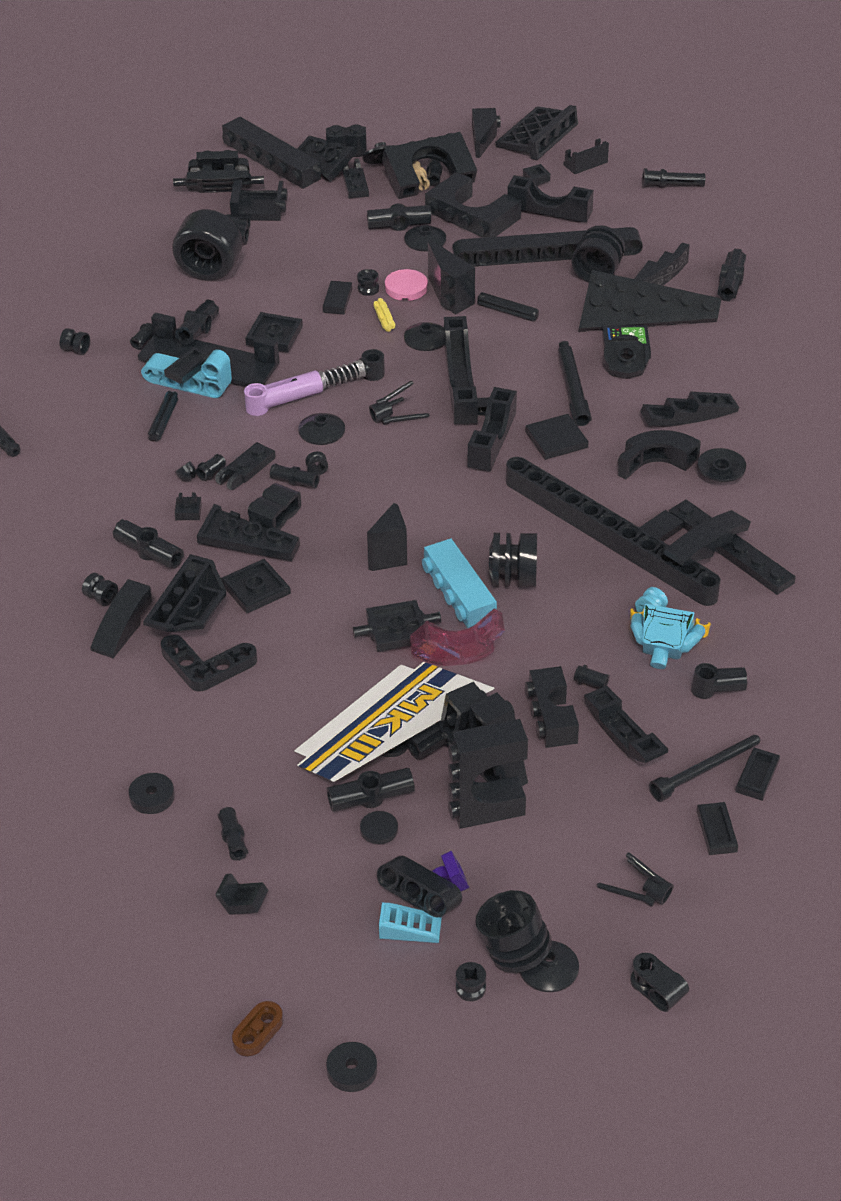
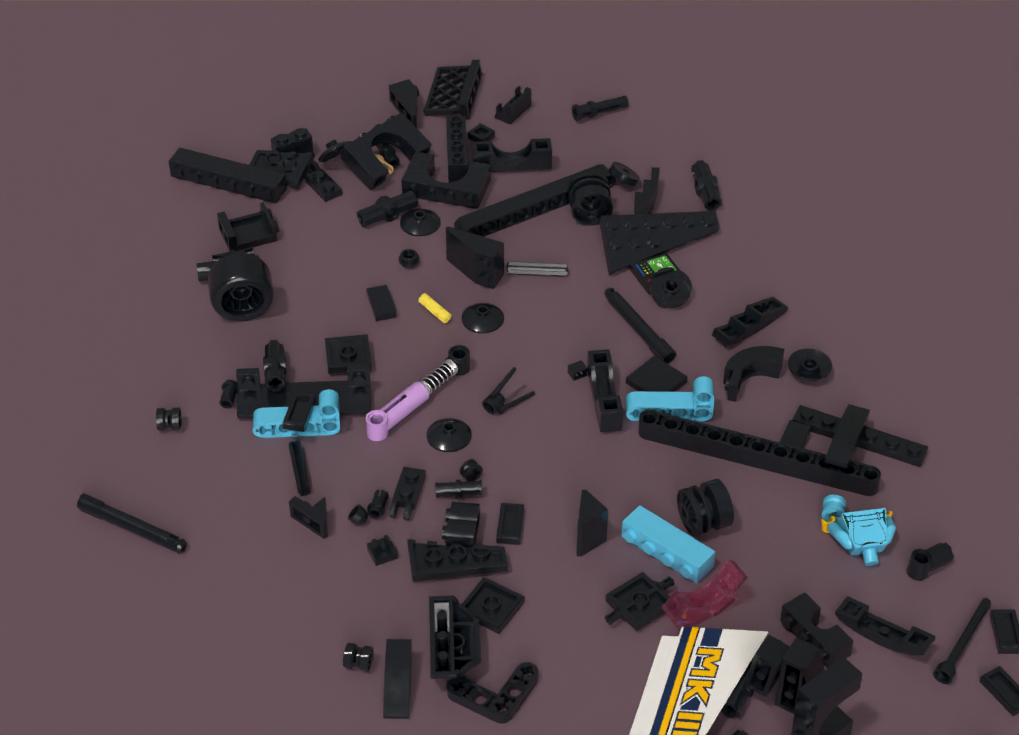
camera: 25 degrees left, 0 degrees up
black piece [113,519,184,569] -> none
black piece [173,150,264,193] -> none
black wheel [357,269,379,296] -> none
bright pink tile [385,269,428,301] -> none
black arch [444,316,478,424] -> none
black pin [574,664,610,689] -> none
none -> black slope [289,496,327,539]
none -> black plate [399,249,419,268]
none -> black brick [446,116,468,182]
none -> black tile [496,503,524,545]
none -> black piece [609,162,640,186]
none -> medium azure beam [625,376,714,422]

